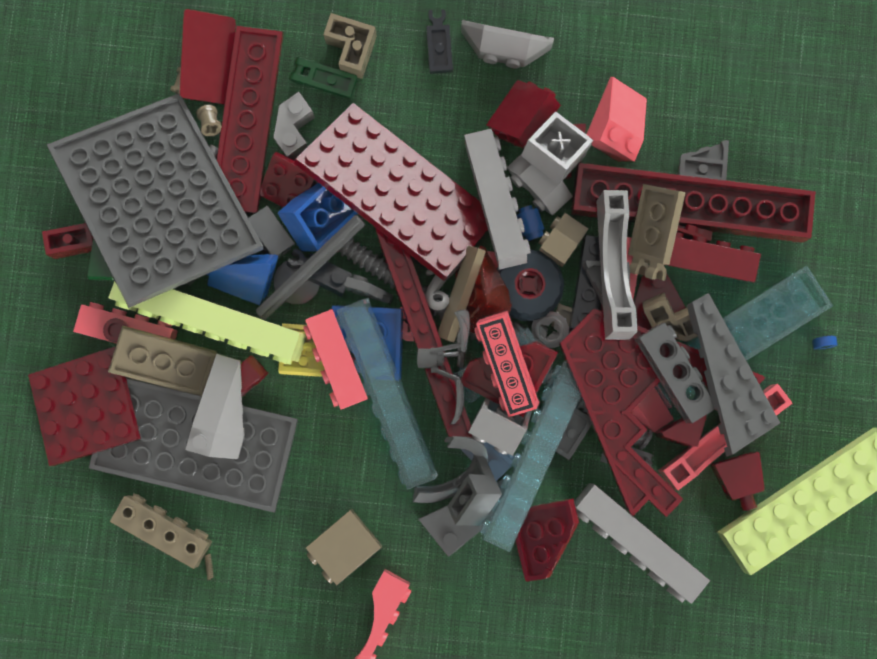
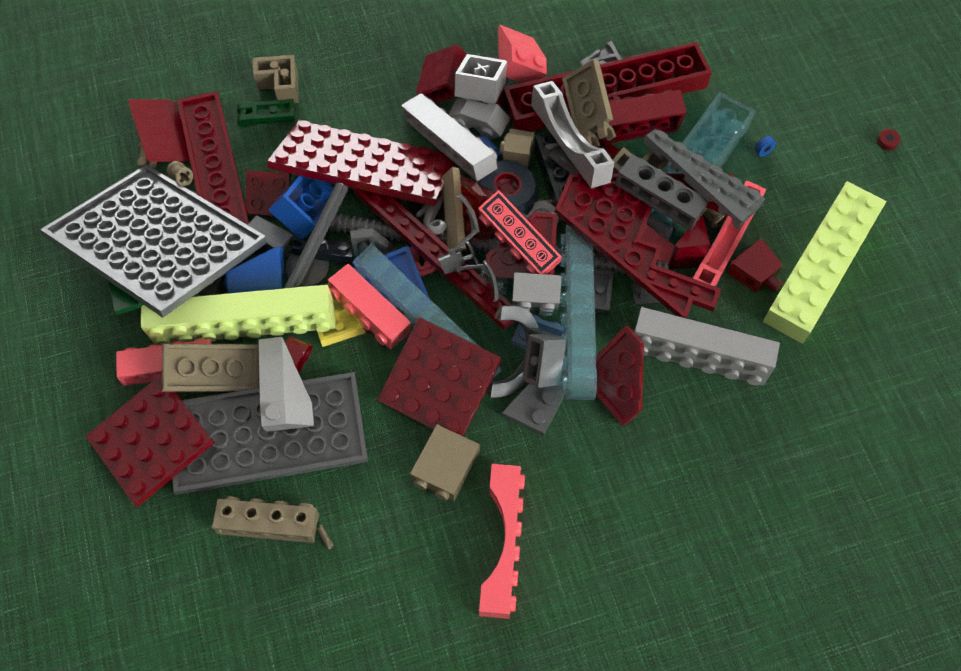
camera: 25 degrees left, 20 degrees down
dark red brick [42,223,93,259] -> none
dark red tile [103,318,129,343] -> none
light grey brick [274,92,315,160] -> none
black plate [426,9,453,74] -> none
light grey wedge [461,20,554,68] -> none
none -> dark red plate [377,317,503,437]

